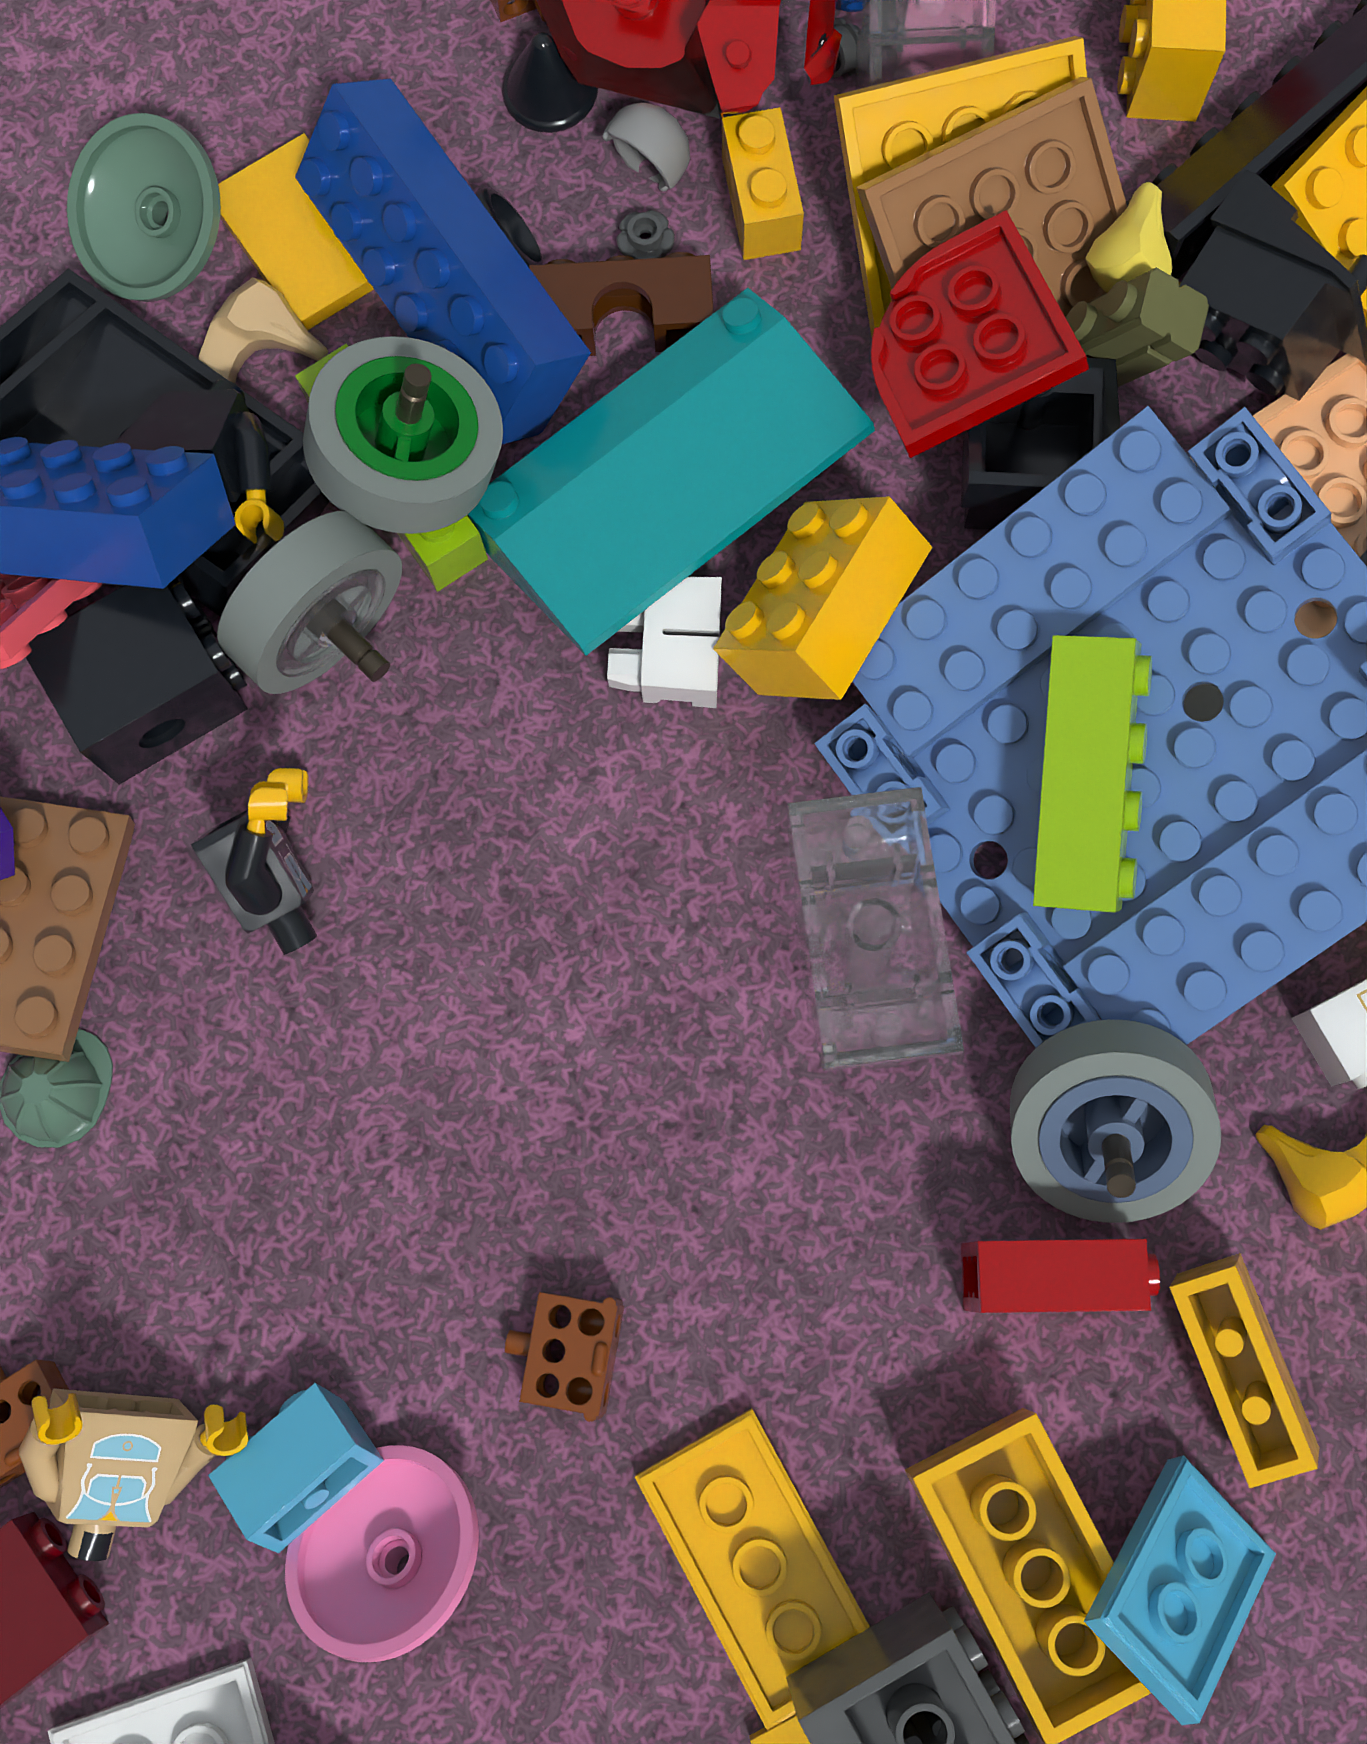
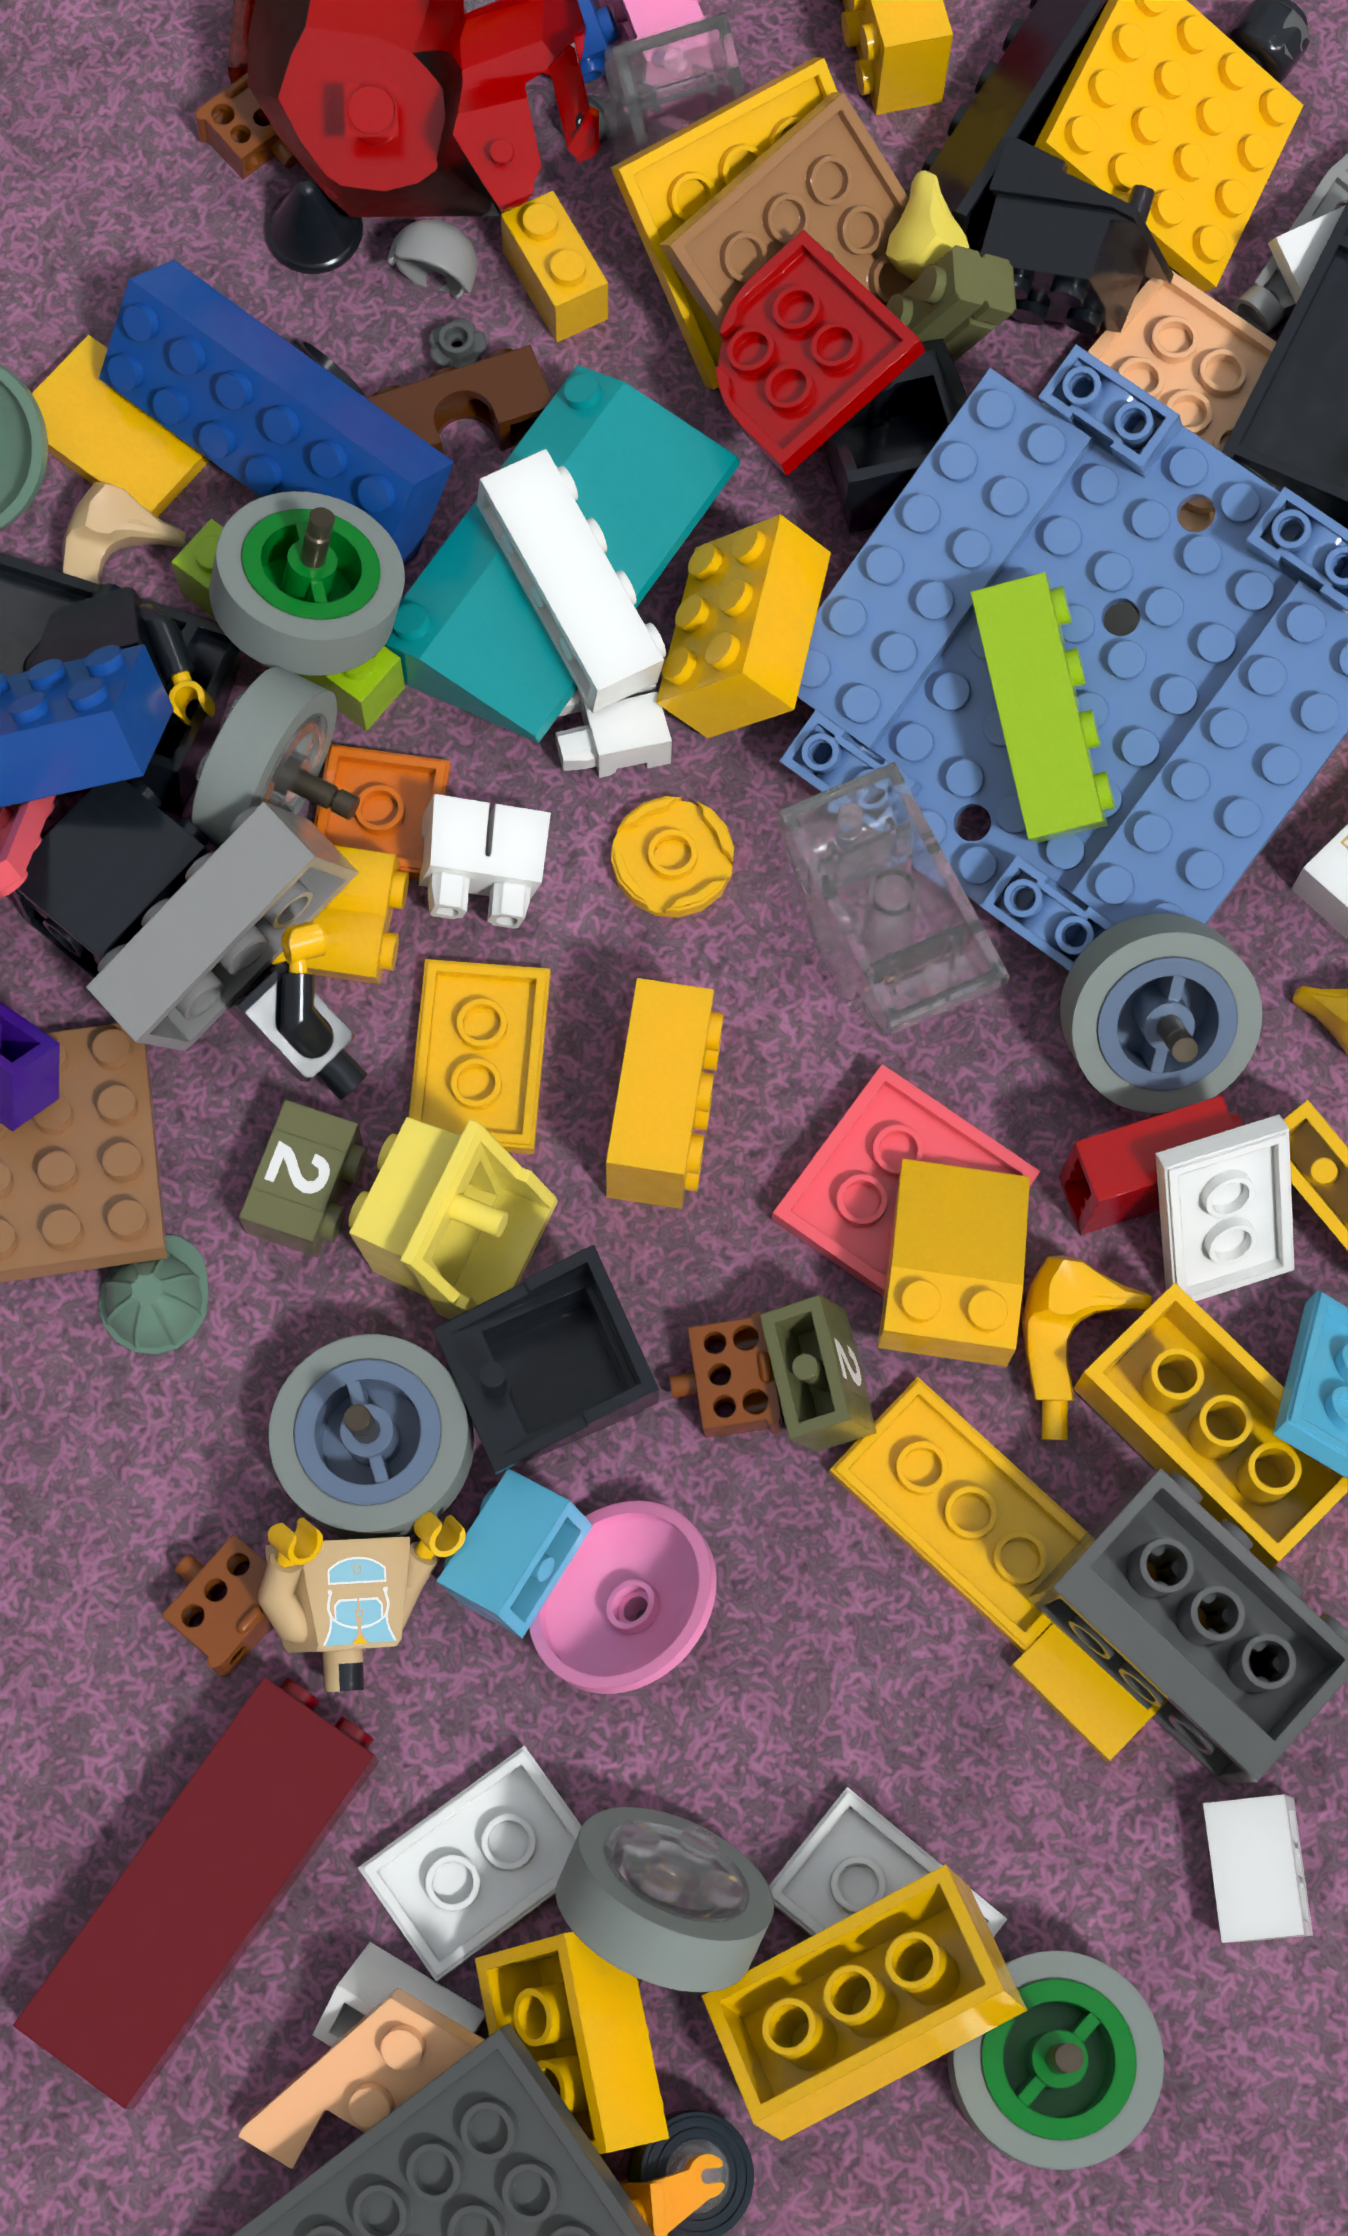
camera: 25 degrees left, 5 degrees down
none -> light grey brick [86,801,359,1051]
none -> olive brick [239,1100,368,1257]
none -> wheel [268,1334,474,1539]
none -> yellow brick [306,845,409,985]
none -> orange tile [314,744,451,879]
none -> light yellow piece [349,1117,558,1319]
none -> yellow tile [409,959,551,1154]
none -> white hips [419,794,551,929]
none -> black piece [433,1245,659,1475]
none -> white brick [476,449,666,713]
none -> yellow brick [606,978,724,1209]
none -> yellow tile [611,796,734,918]
none -> olive brick [760,1295,877,1452]
none -> coral plate [771,1064,1040,1297]
none -> yellow slope [877,1158,1030,1367]
none -> yellow animal [1022,1255,1152,1440]
none -> white tile [1155,1114,1294,1302]

